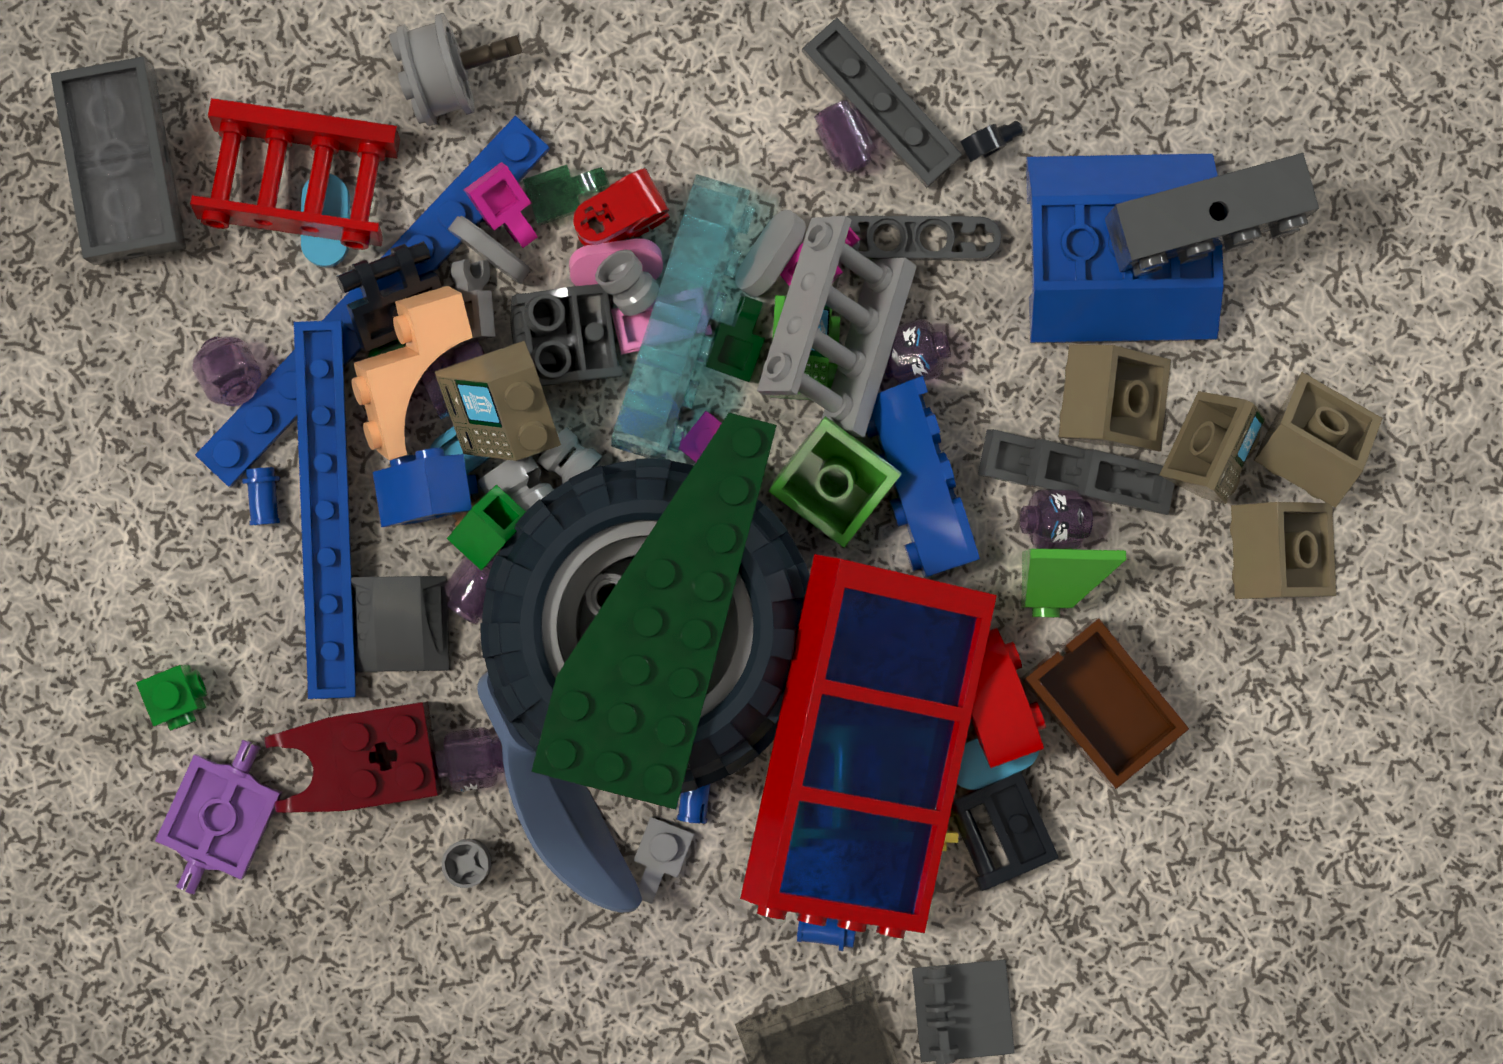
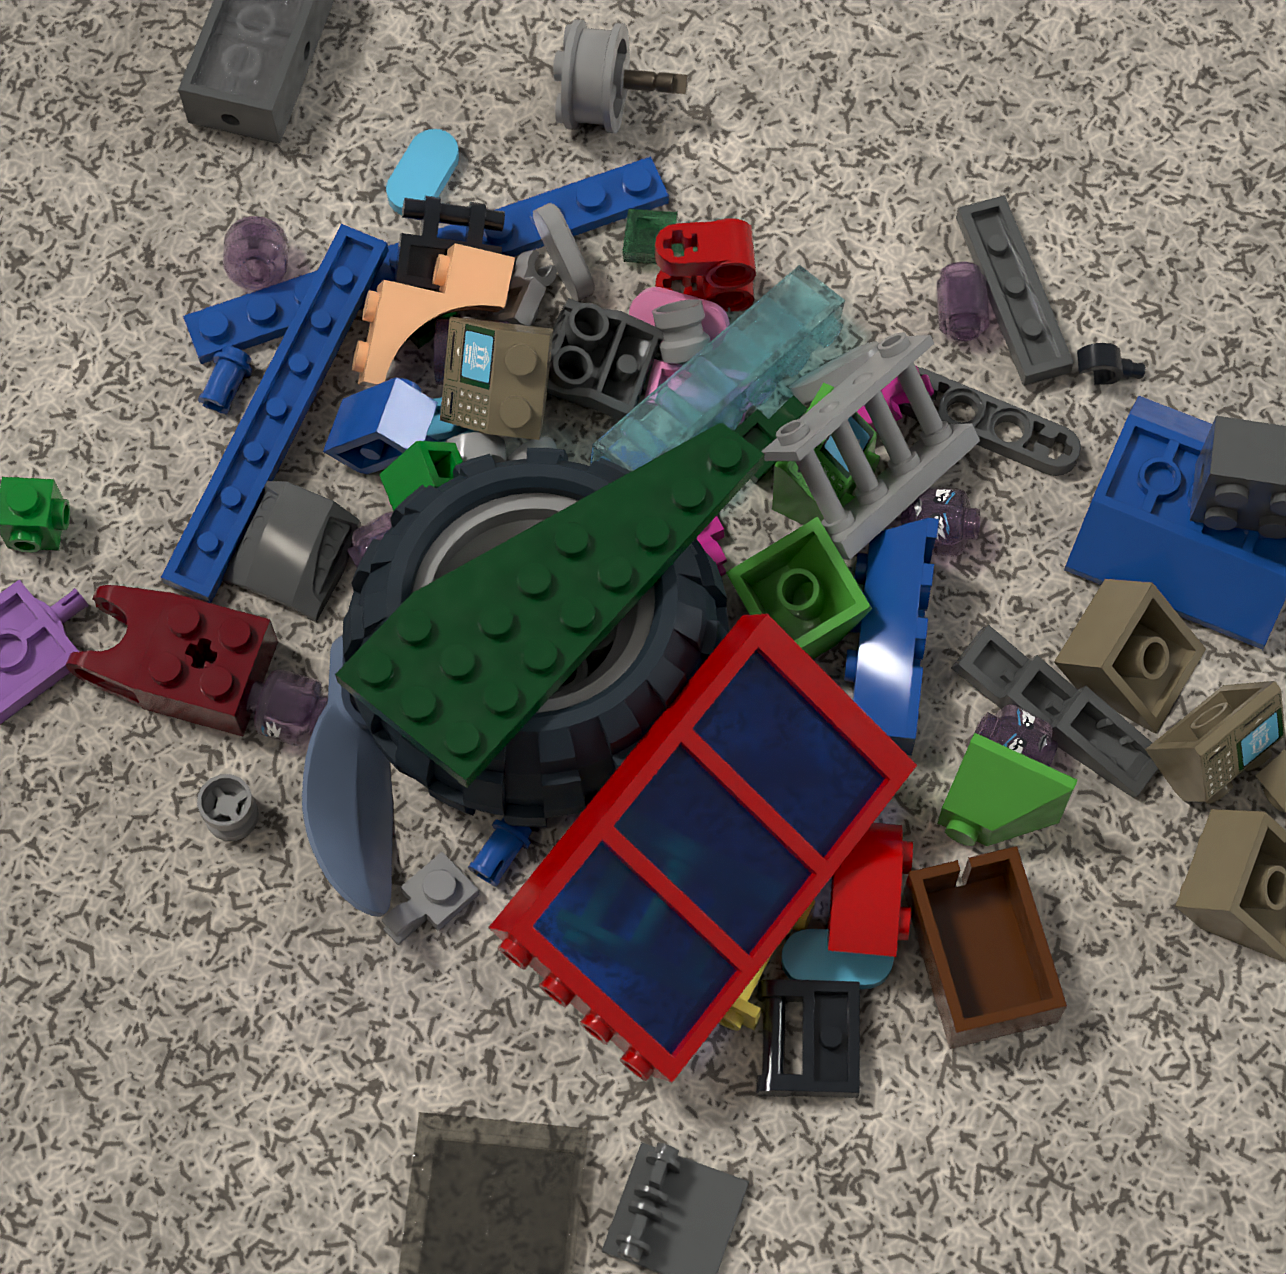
camera: 30 degrees right, 20 degrees down
red fence [190,98,400,250] -> none
dark pink plate [464,162,538,248] -> none
blue pin [797,918,856,951] -> none

